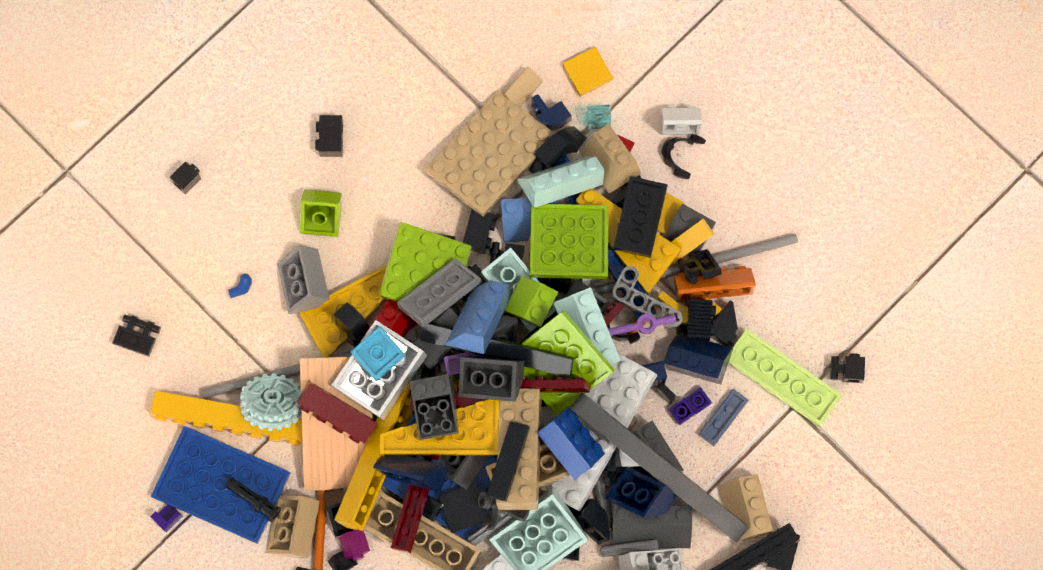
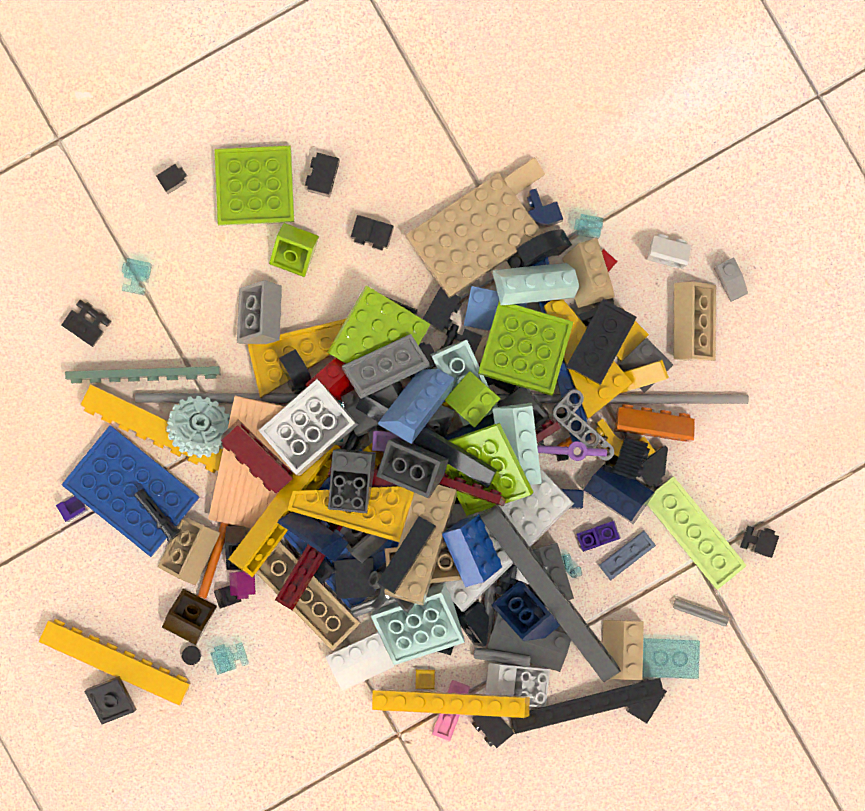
camera: 10 degrees right, 10 degrees up
blue arm [228,273,252,298] -> none
medium azure tile [350,326,406,382] -> none
yellow tile [563,46,613,97] -> none
black tile [656,383,676,405] -> none
black helmet [661,134,706,179] -> none
black plate [677,249,722,284] -> none
none -> sand green plate [65,366,221,384]
none -> clear light blue brick [122,258,152,295]
none -> lime plate [214,145,294,226]
none -> black brick [351,215,394,251]
none -> clear light blue arm [561,553,583,579]
none -> clear light blue tile [642,638,700,679]
none -> tan slope [673,282,716,361]
none -> light grey axle [673,599,729,627]
none -> light grey slope [714,257,748,302]

